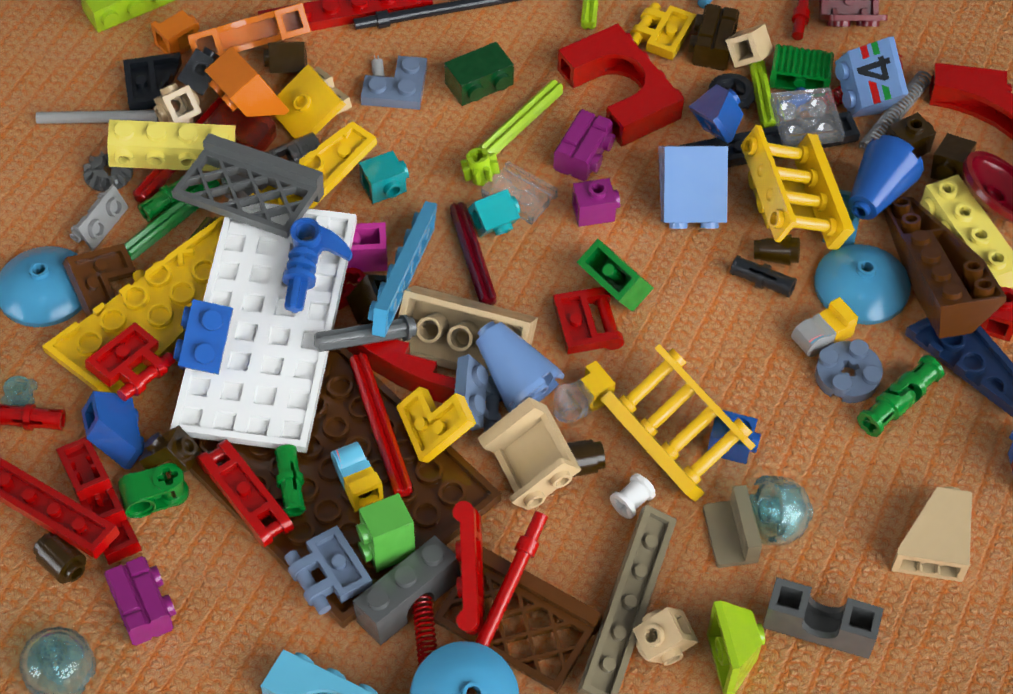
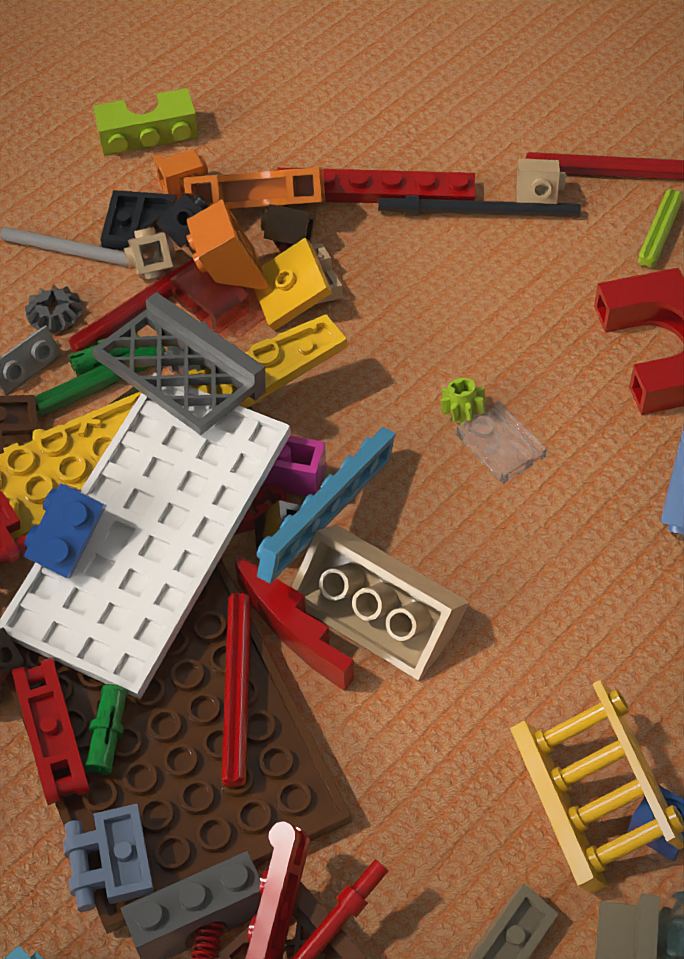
camera: 20 degrees right, 0 degrees up
light yellow brick [107,119,236,171] -> none
dark grey hinge [265,132,320,164] -> none
blue piece [282,218,353,313] -> none
dark grey axle [314,314,417,352] -> none
leg [330,441,384,512] -> none
bright green brick [356,493,415,573] -> none
teal brick [359,150,409,204] -> none
sand blue plate [361,56,427,110] -> none
light grey piece [371,55,385,76] -> none
yellow plate [396,386,476,463] -> none
dark green brick [444,42,514,106] -> none
dark red axle [450,202,496,305] -> none
sand blue plate [454,354,502,433] -> none
teal brick [467,189,520,237] -> none
medium blue cone [476,321,565,412] -> none
tan panel [478,397,581,510] -> none
lime axle [479,80,563,155] -> none
magenta brick [553,109,615,182] -> none
red plate [553,287,625,354] -> none
leg [553,361,616,423] -> none
dark brown brick [567,439,606,477] -> none
magenta brick [572,178,620,227] -> none
green brick [576,239,654,312] -> none
white bush [610,473,656,519] -> none

